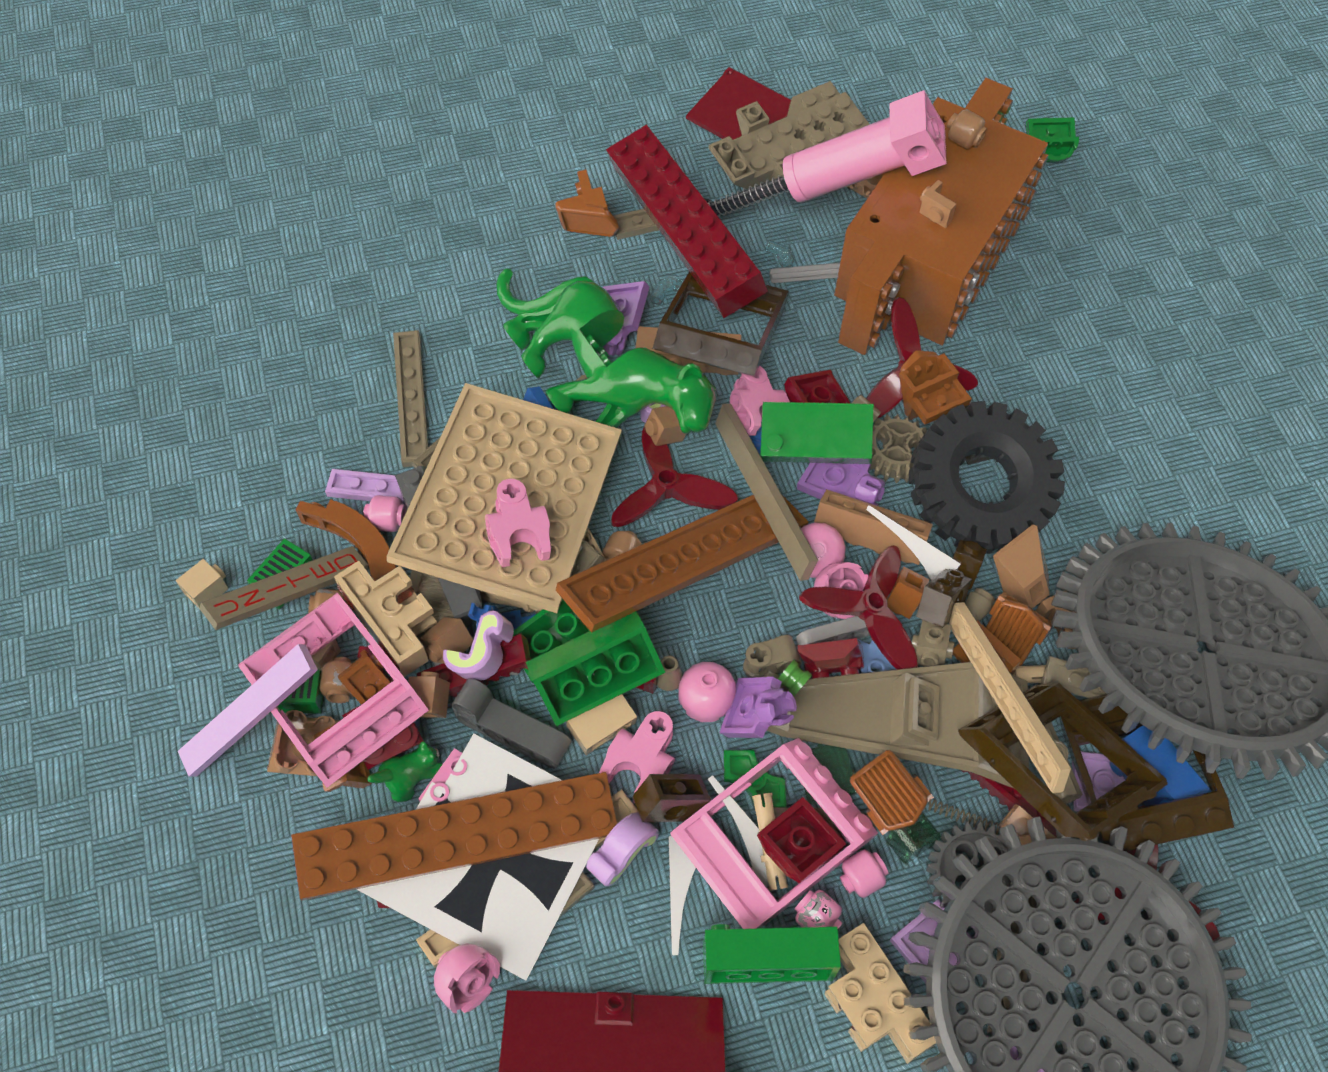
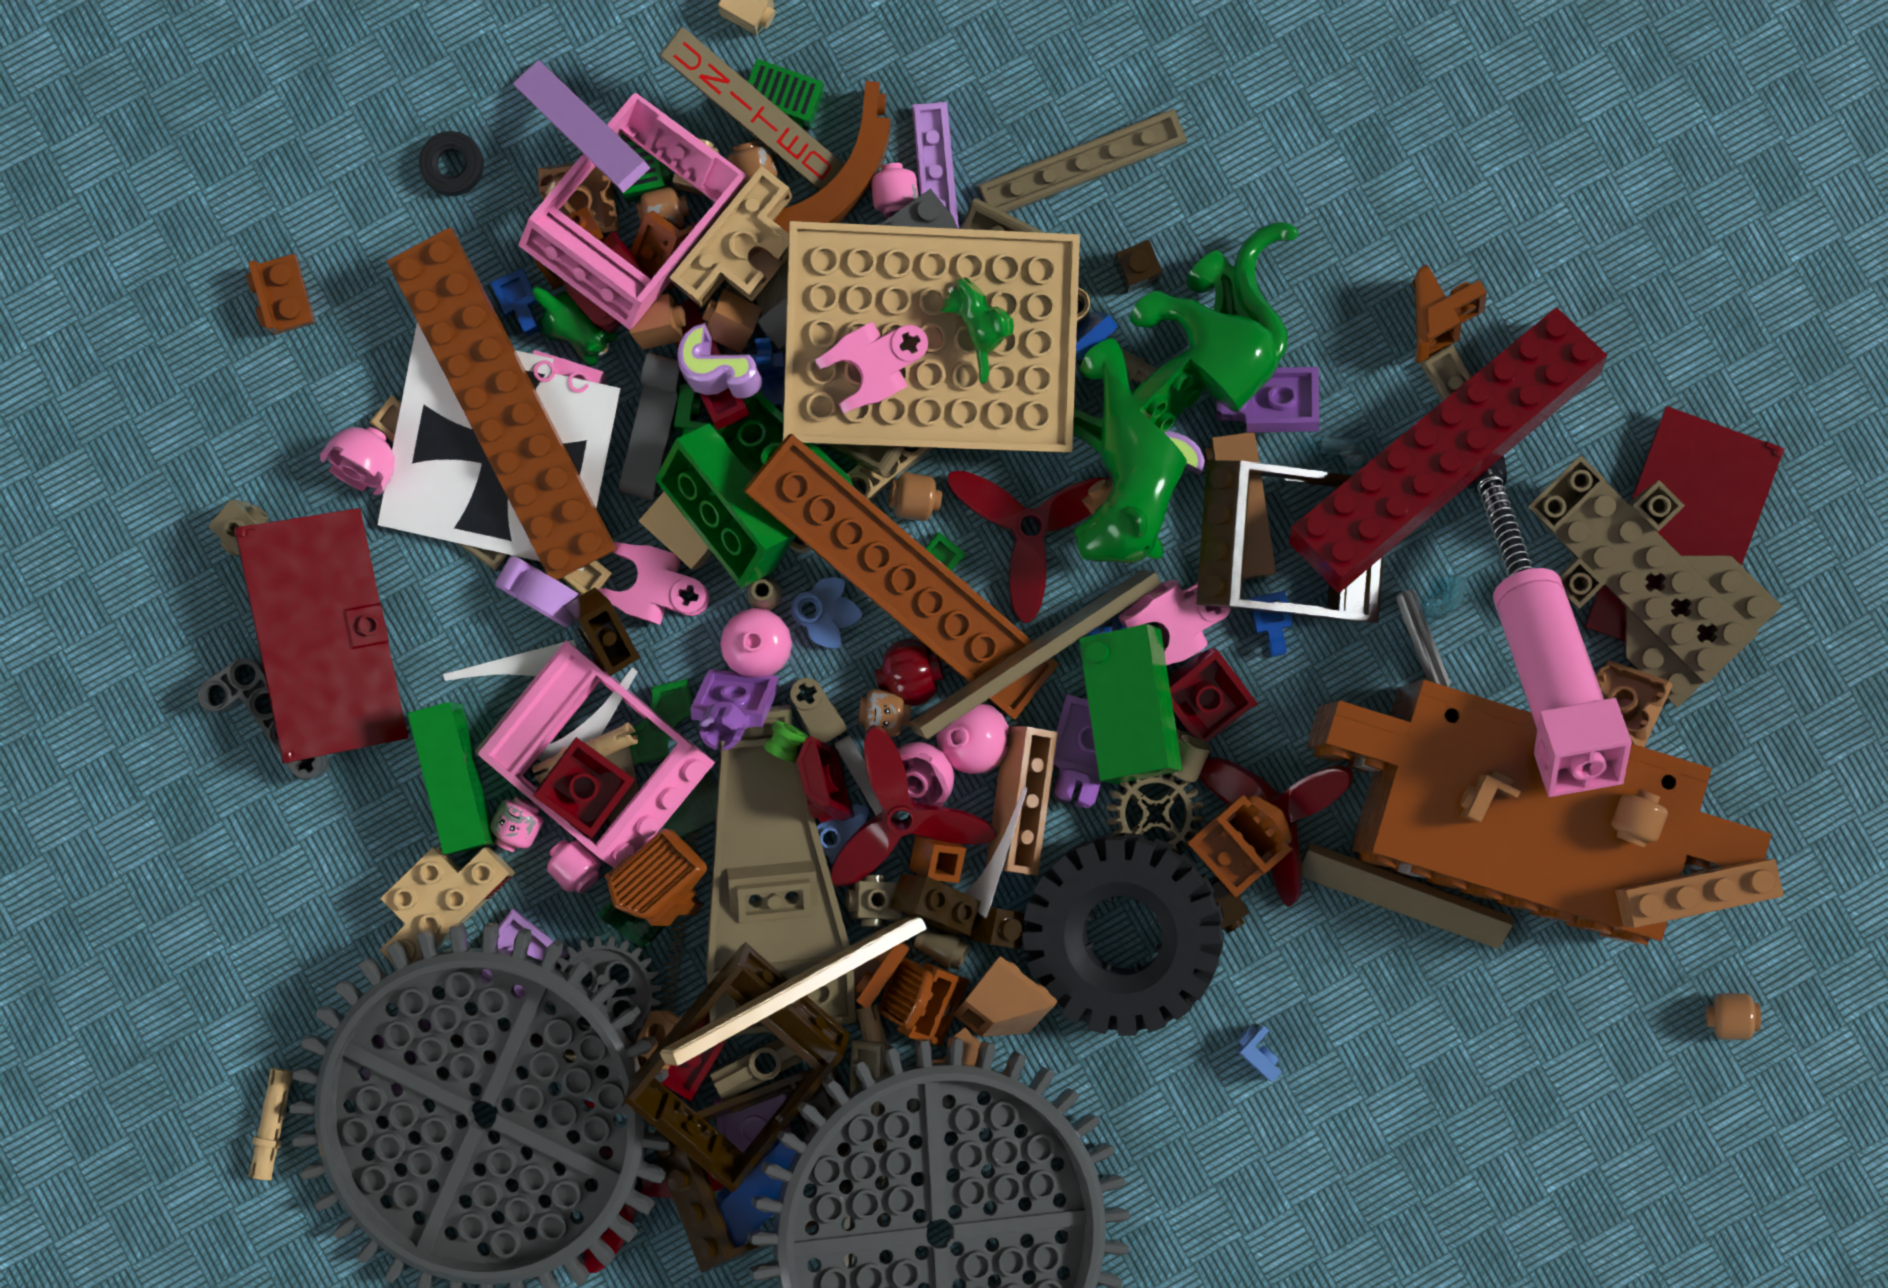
camera: 75 degrees right, 25 degrees up
green slope [1026,117,1079,162] -> none
none -> dark orange bracket [246,254,316,335]
none -> black tyre [419,131,484,196]
none -> blue plate [490,268,540,337]
none -> green bracket [674,384,711,436]
none -> medium blue plate [791,577,862,649]
none -> medium nougat head [858,689,911,737]
none -> dark red plant [875,638,944,707]
none -> green animal [940,277,1014,384]
none -> dark brown brick [1113,239,1163,294]
none -> medium blue bracket [1236,1024,1282,1082]
none -> blue plate [1249,591,1292,657]
none -> dark tan tile [1301,843,1514,949]
none -> medium nougat brick [1615,858,1784,928]
none -> medium nougat head [1706,993,1761,1040]

